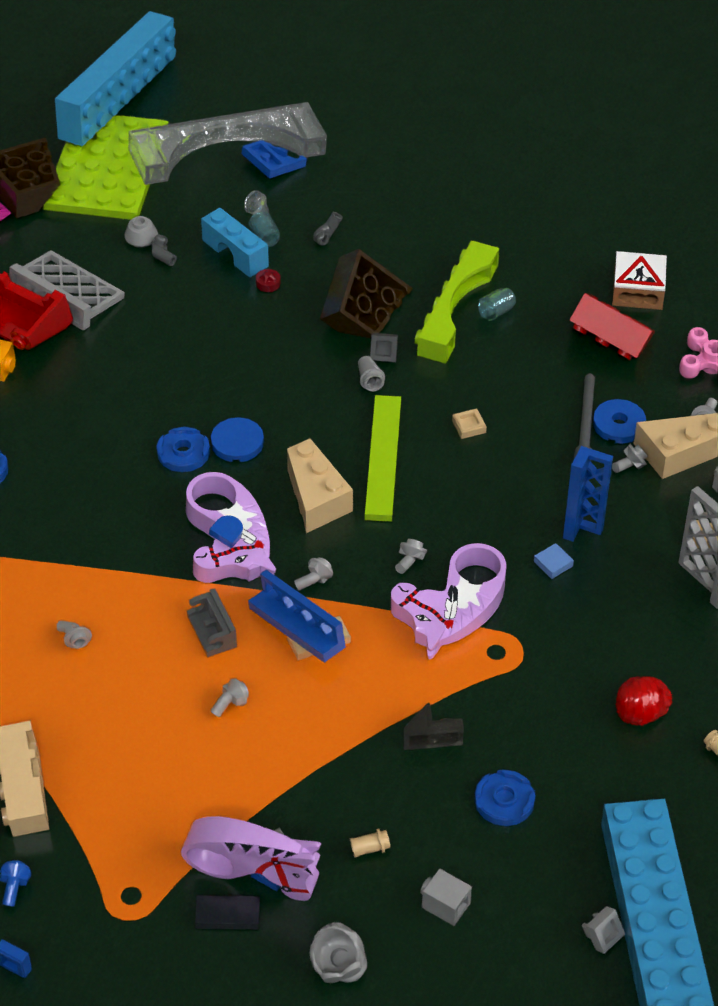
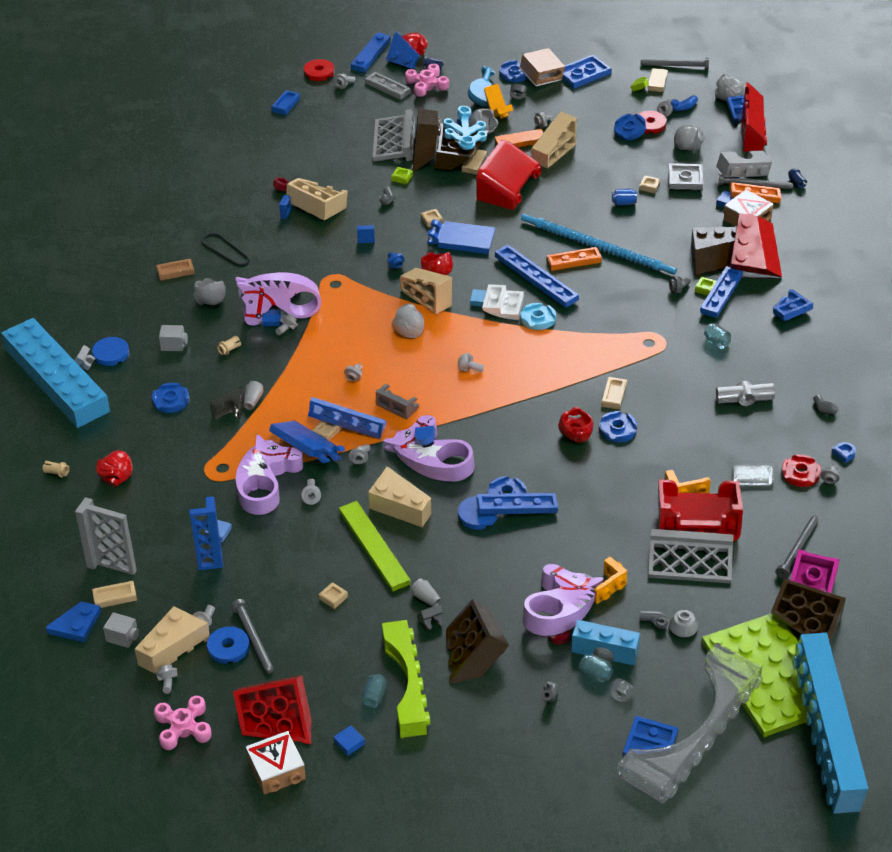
camera: 150 degrees right, 5 degrees down
none -> blue tile [92,337,129,366]
none -> light grey cone [243,381,264,410]
none -> blue tile [269,421,345,463]
none -> blue tile [334,725,365,756]
none -> light grey hair [392,304,424,338]
none -> blue plate [476,493,559,514]
none -> lavender animal [522,564,604,636]
none -> red hair [558,407,594,443]
none -> light orange bracket [594,557,627,604]

